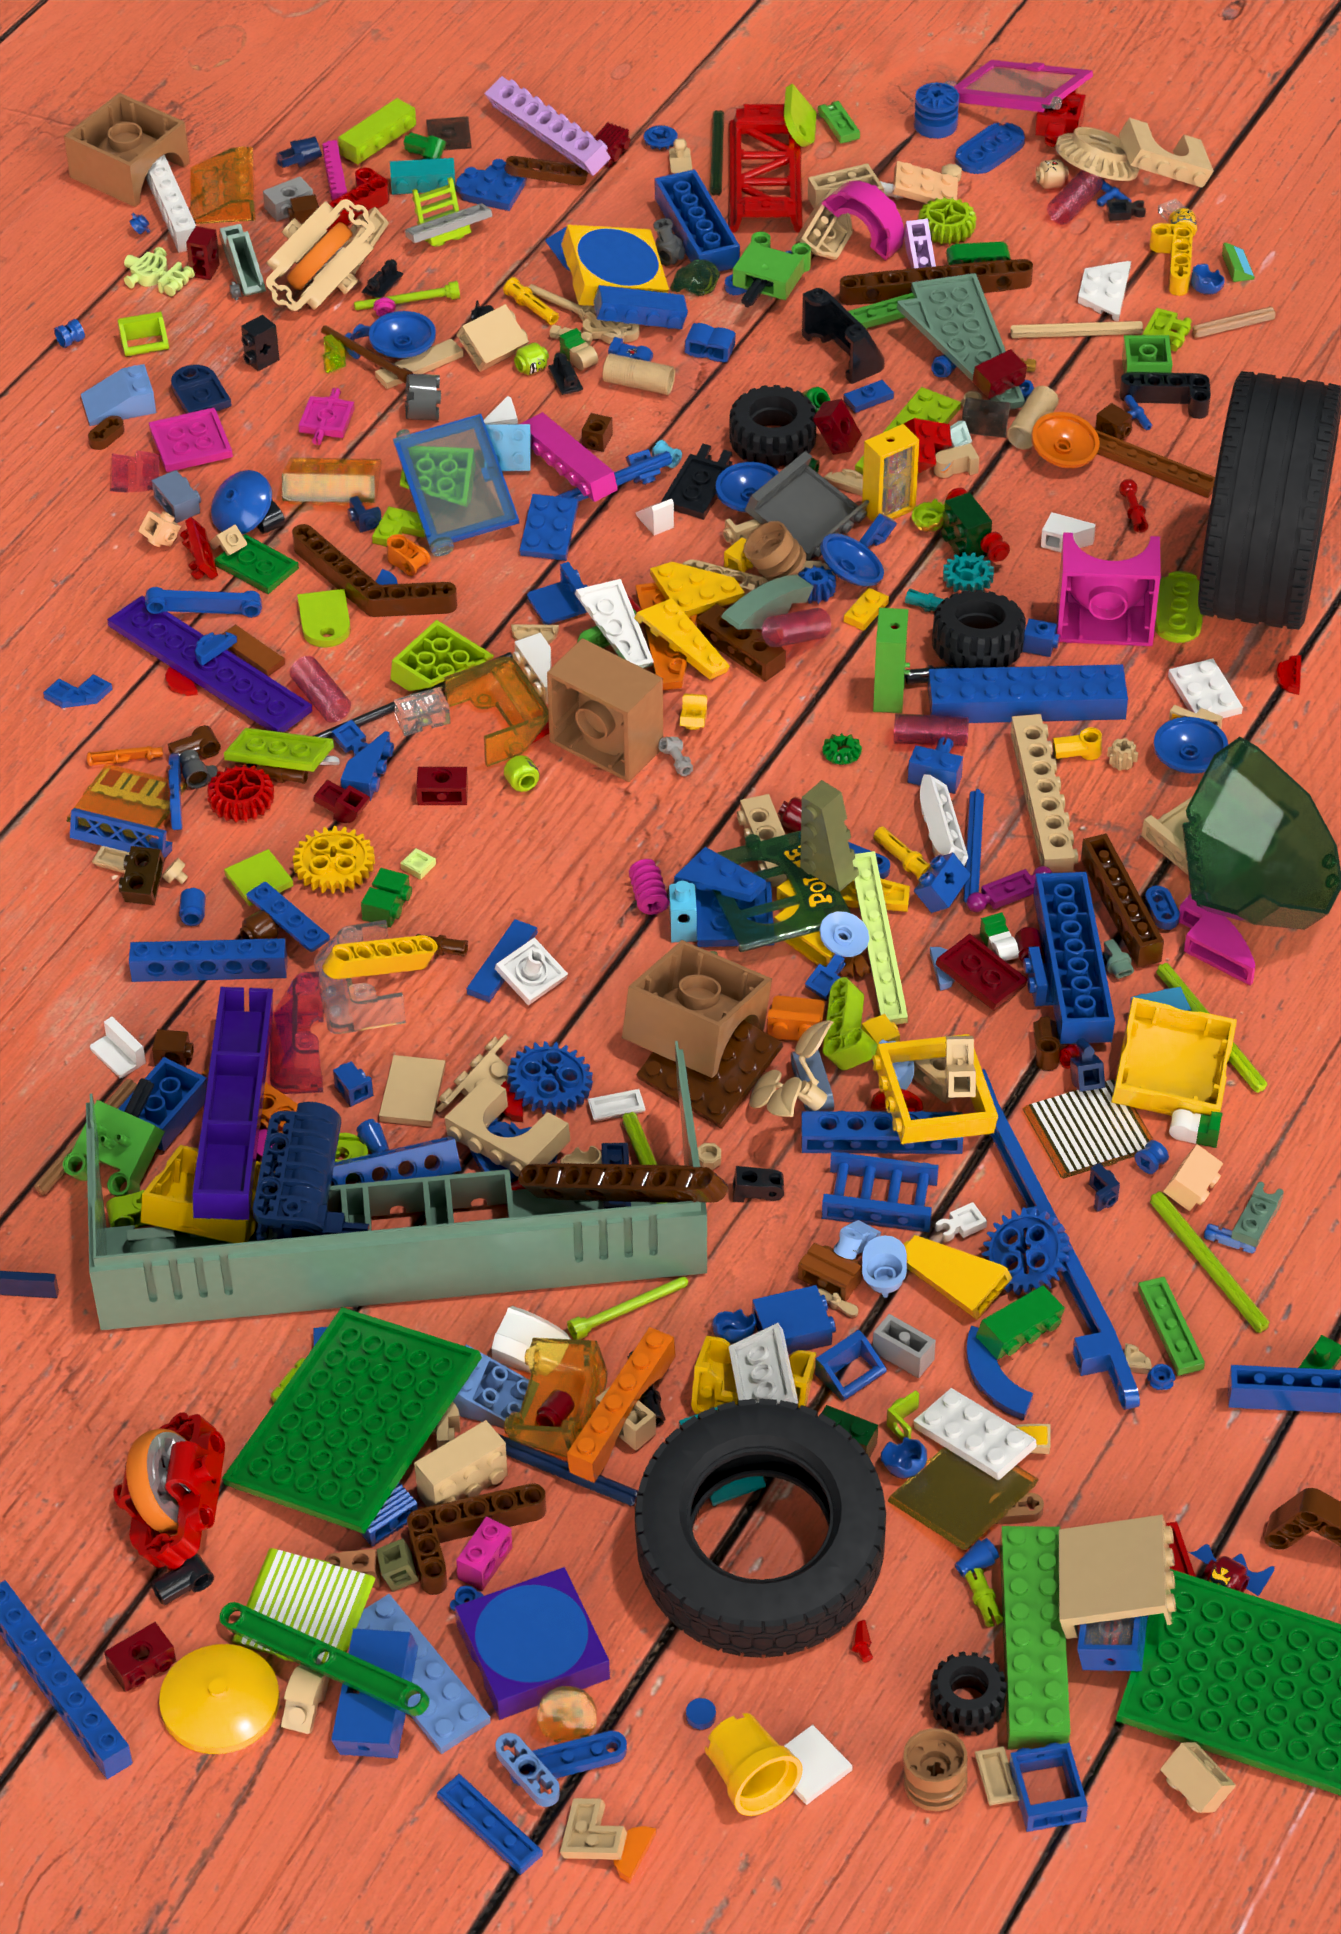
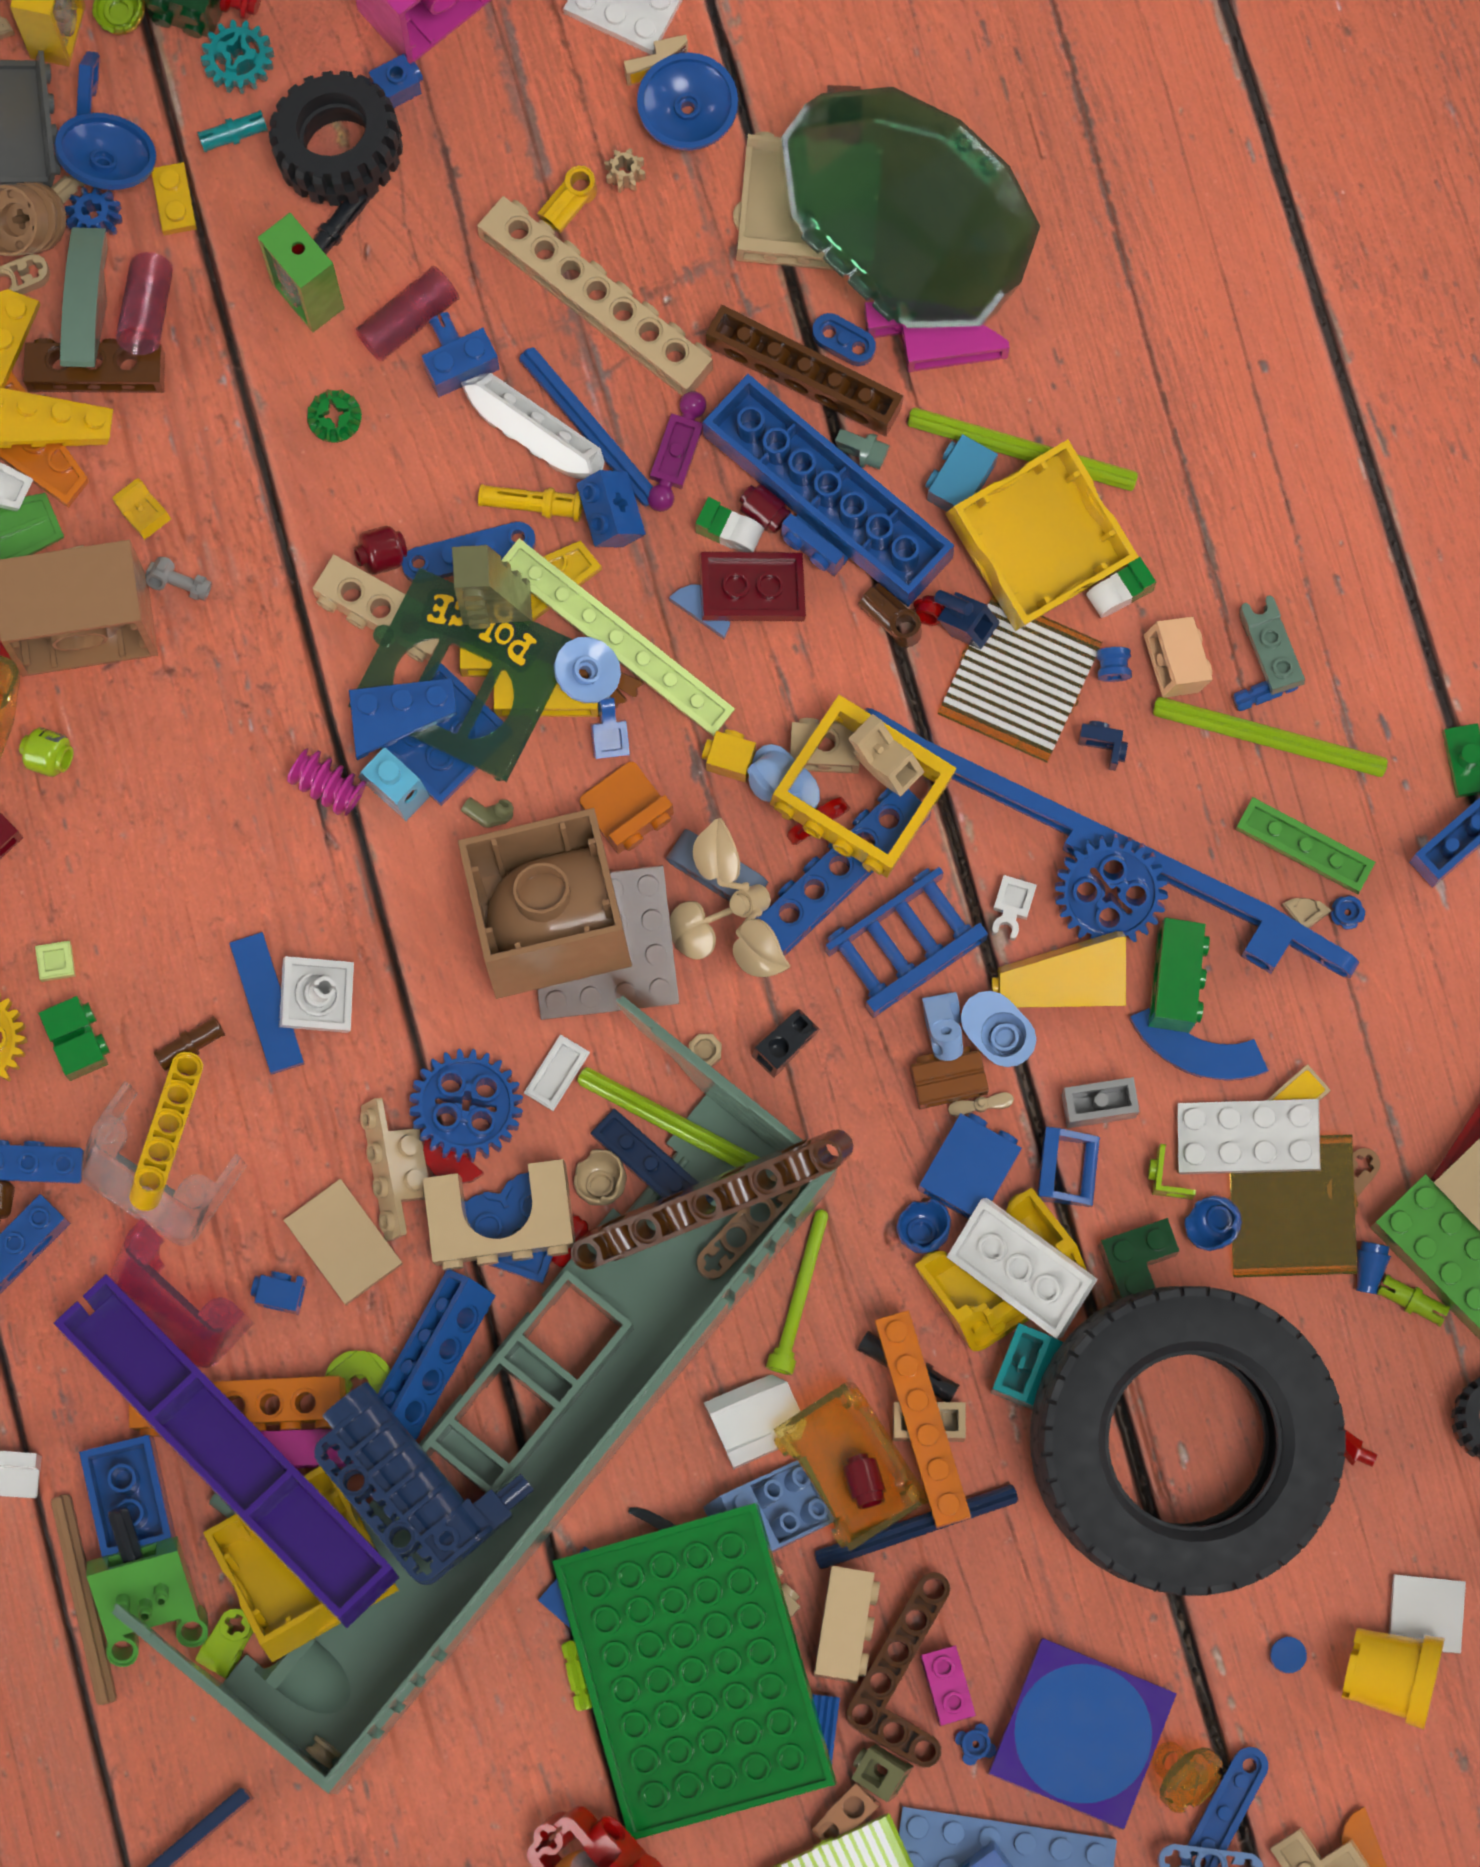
camera: 45 degrees left, 30 degrees up
reddish brown brick [152,1029,194,1067] -> none
blue cone [356,1119,390,1154] -> none
lime beam [823,977,878,1071] -> none
blue brick [928,664,1128,724] -> none

